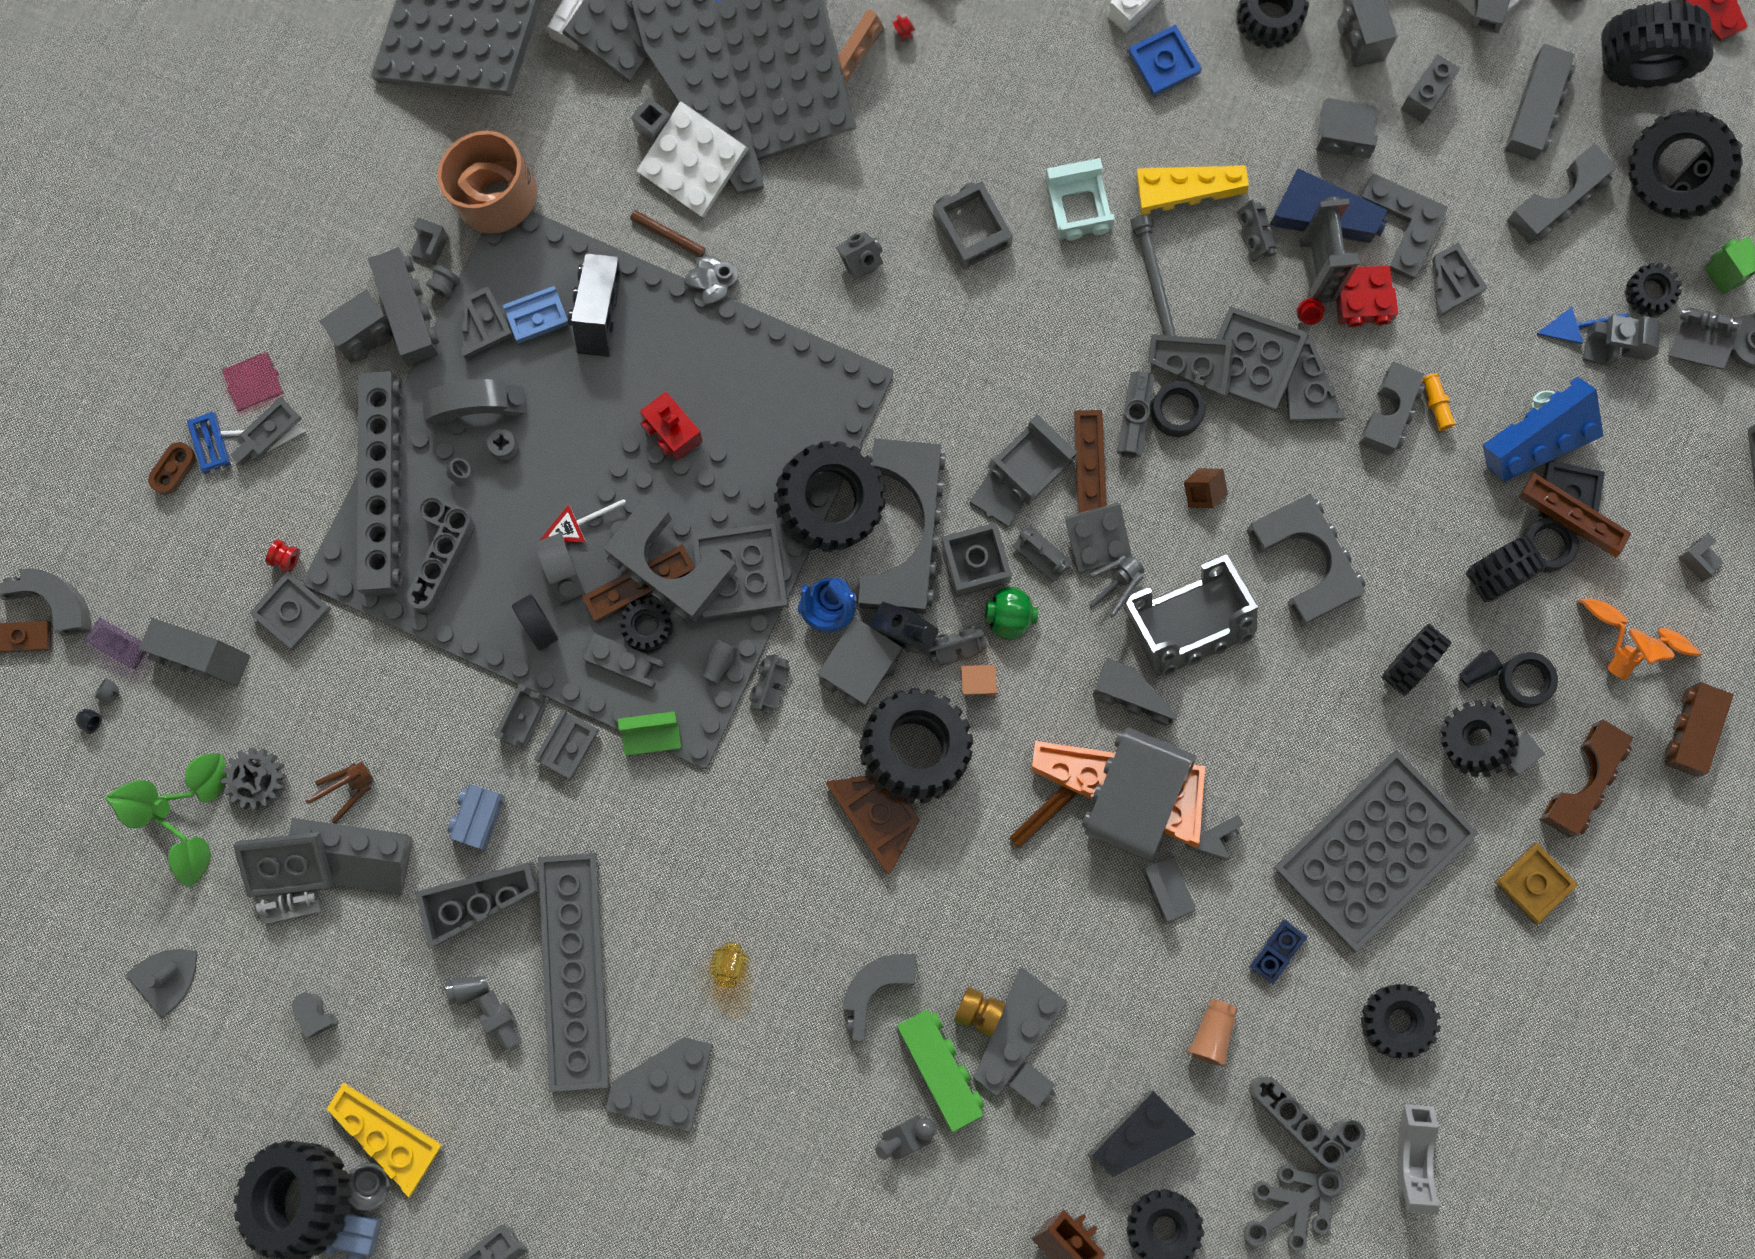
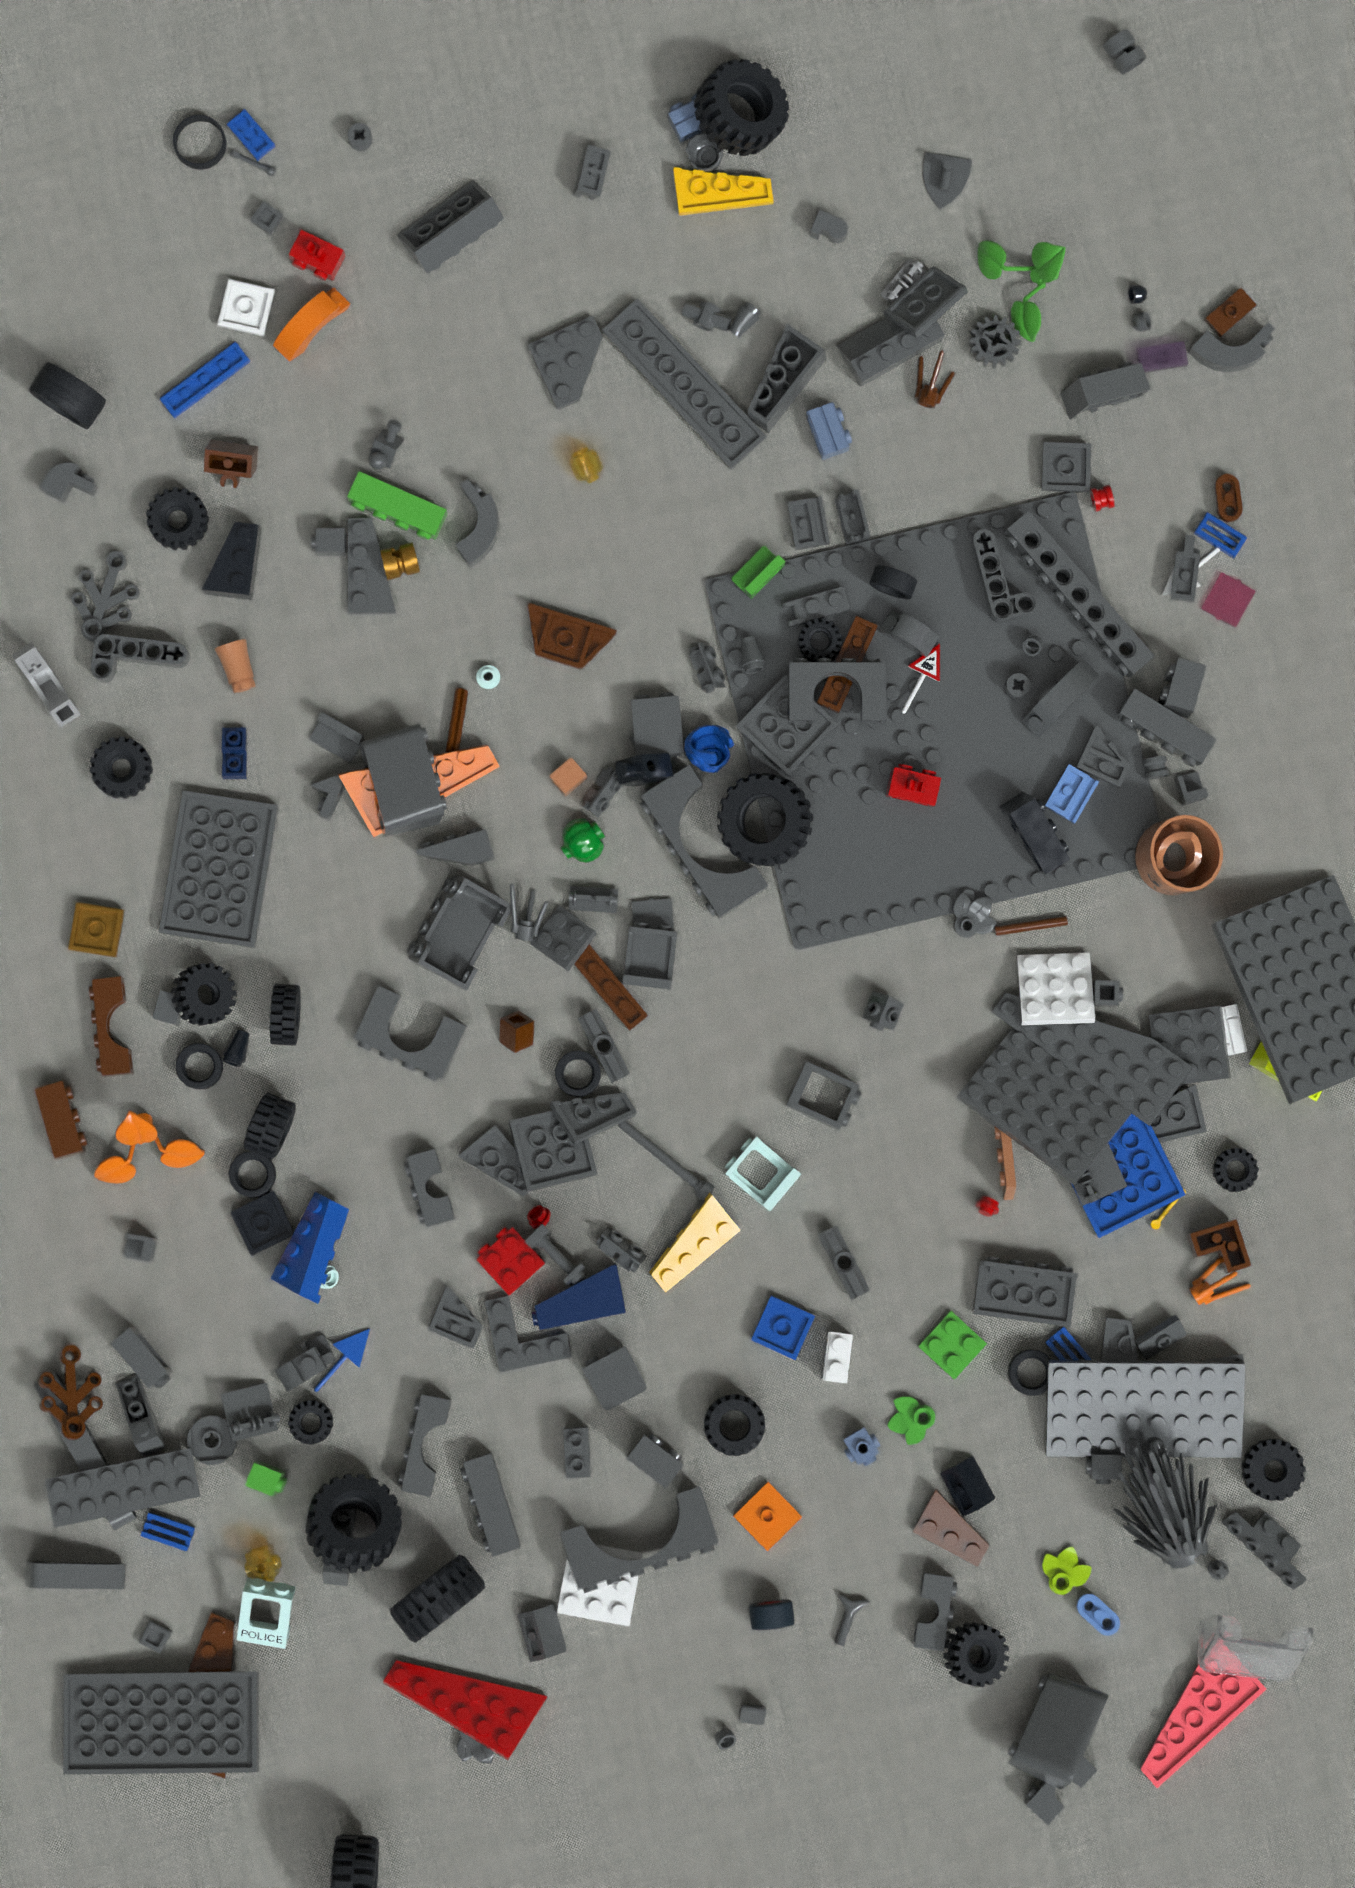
camera: 140 degrees right, 5 degrees up
black tyre [859,688,973,804] -> none
dark grey brick [941,522,1012,597] -> none
light orange pin [1422,373,1456,431] -> none
reddish brown plate [1518,473,1631,558] -> none
none -> light aqua plate [476,665,500,689]
none -> dark grey piece [818,1225,870,1300]

